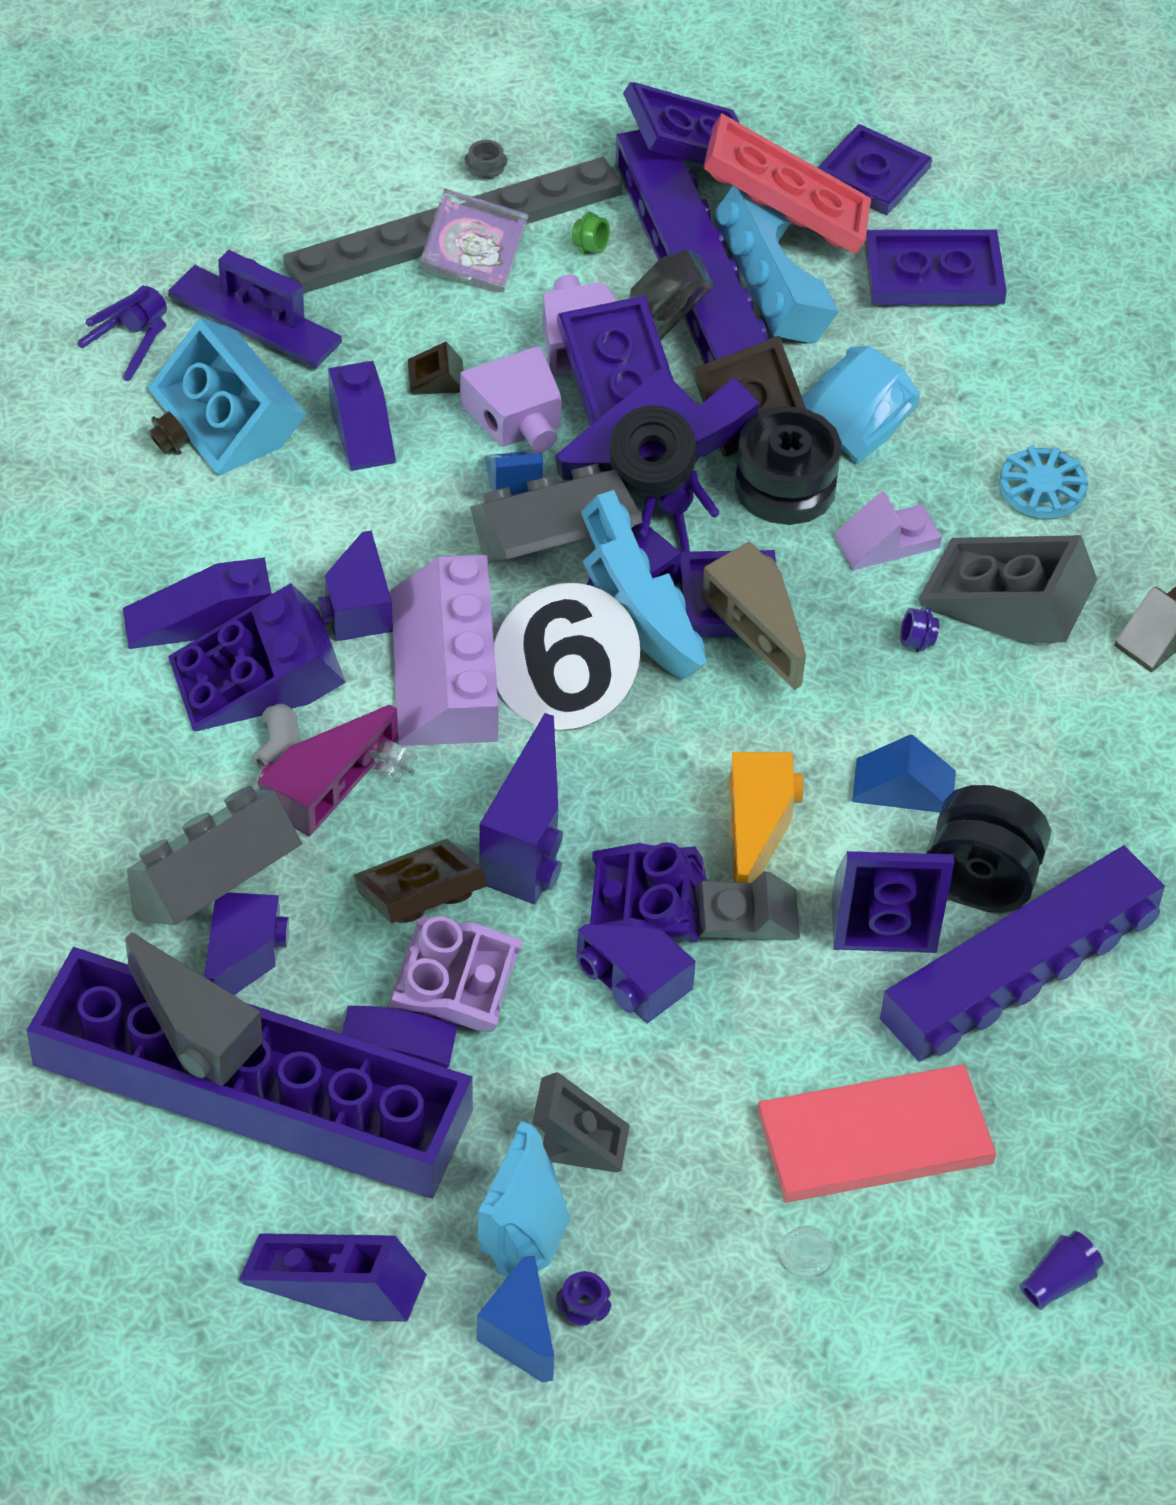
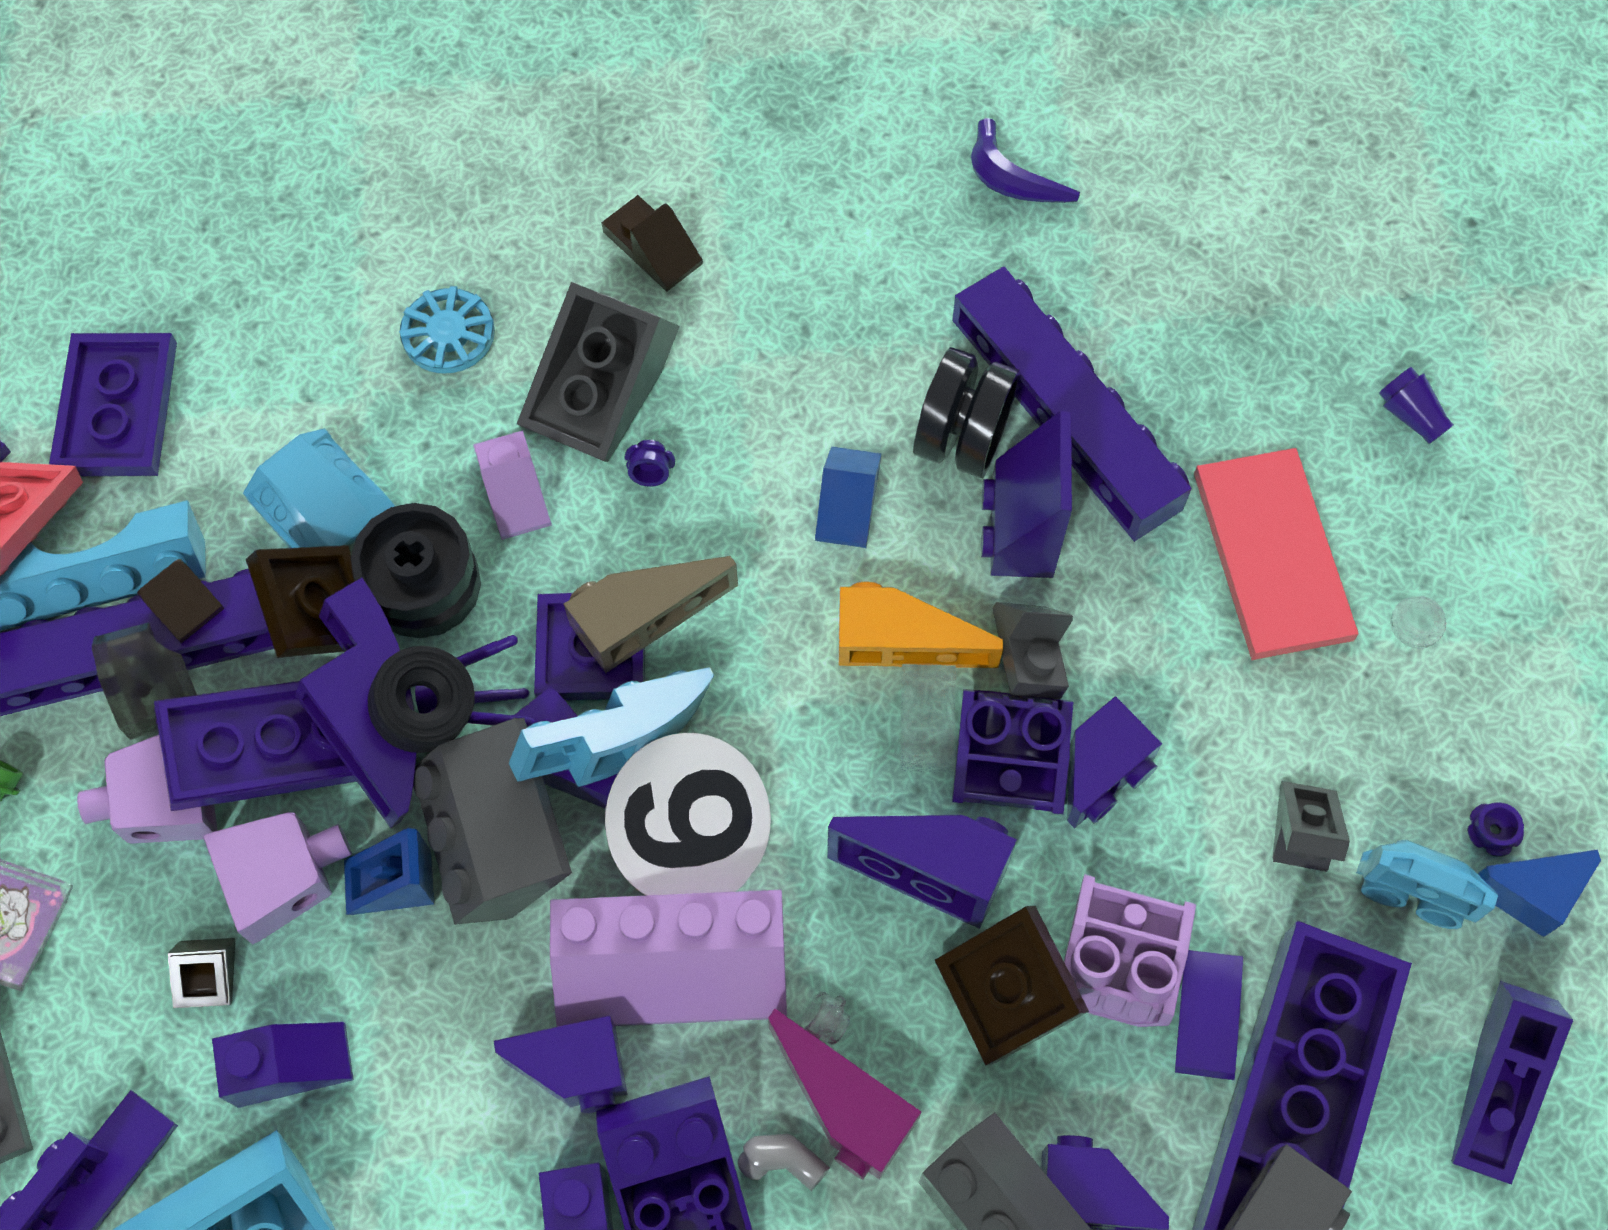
camera: 85 degrees left, 15 degrees up
none -> dark brown slope [137,559,225,643]

